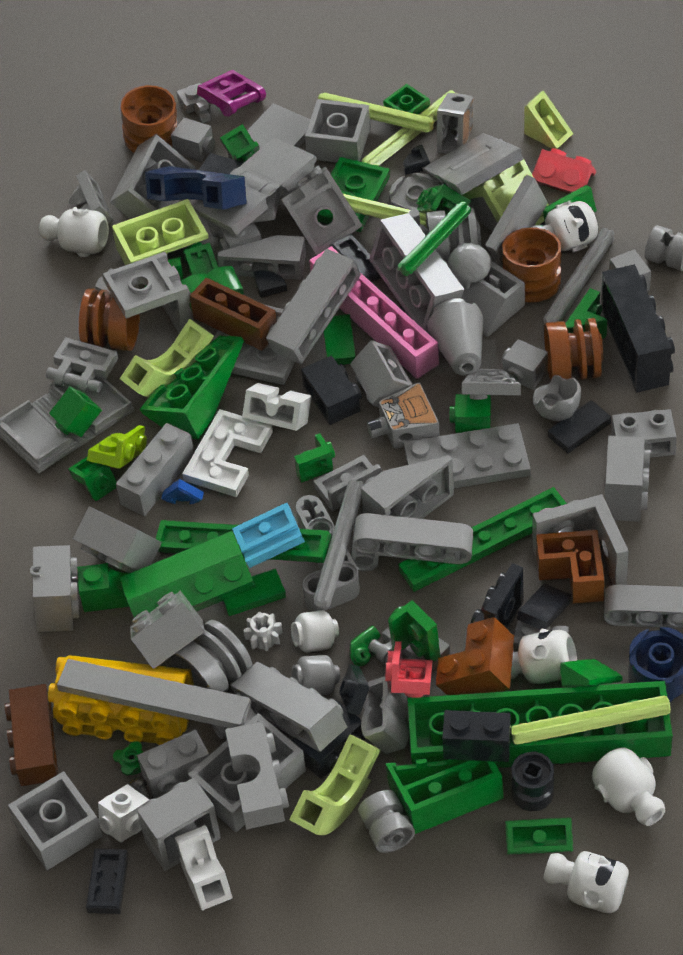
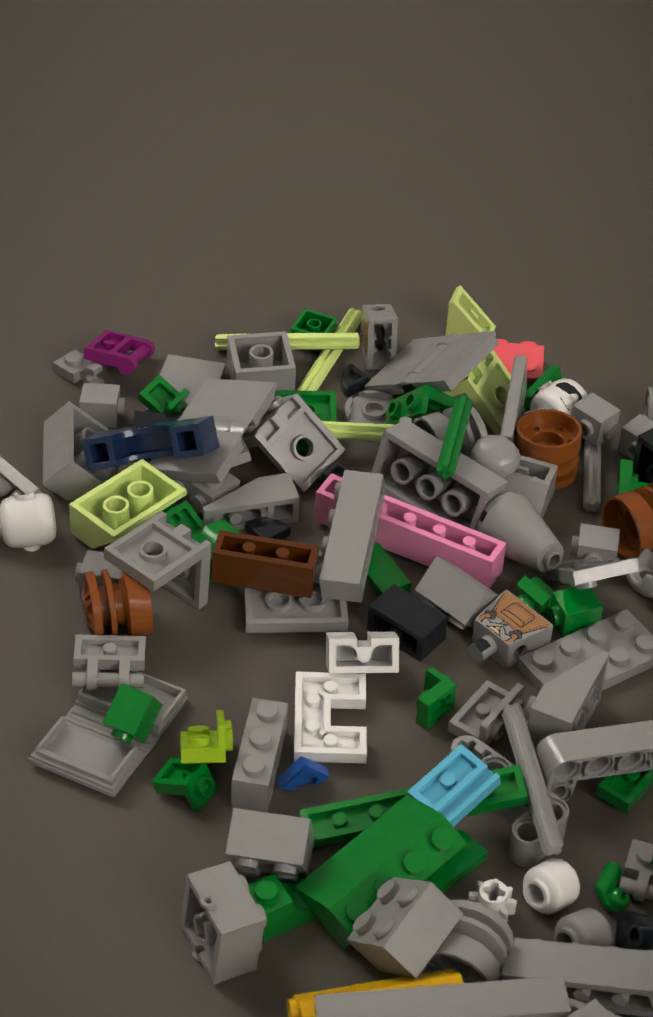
camera: 30 degrees left, 10 degrees down
dark orange wheel [120,85,177,153] -> none
yellowish green arch [120,319,214,398] -> none
green wedge [140,335,244,439] -> none
none -> green bracket [514,575,555,616]
none -> light grey brick [571,392,621,447]

